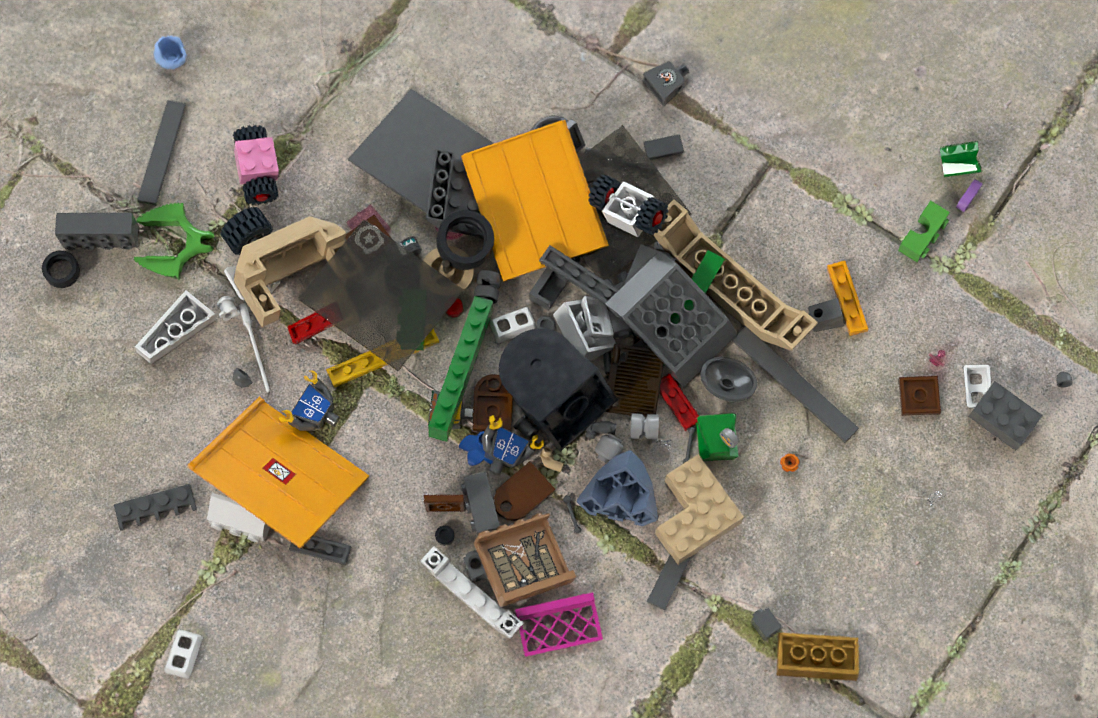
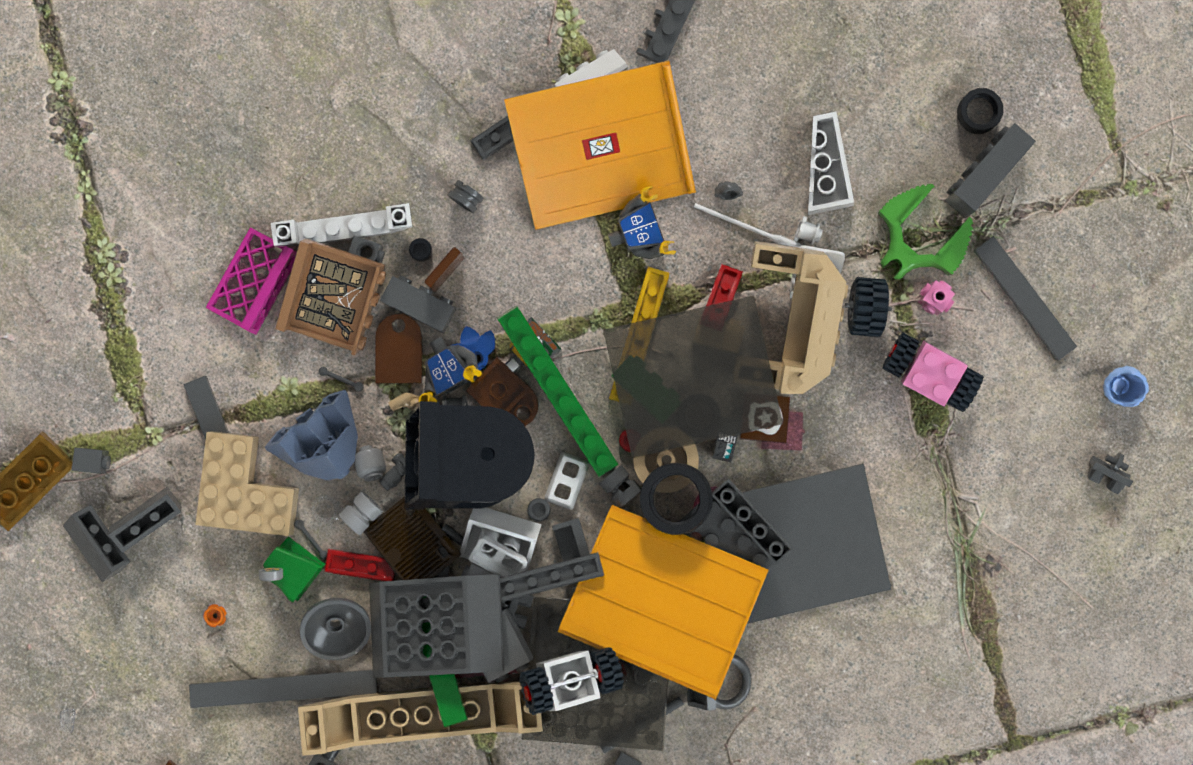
camera: 130 degrees right, 15 degrees up
none -> dark grey brick [63,505,130,583]
none -> dark grey brick [108,487,181,553]
none -> dark grey wheel [447,180,484,214]
none -> bright pink brick [918,280,955,315]
none -> dark grey hips [1087,453,1133,494]

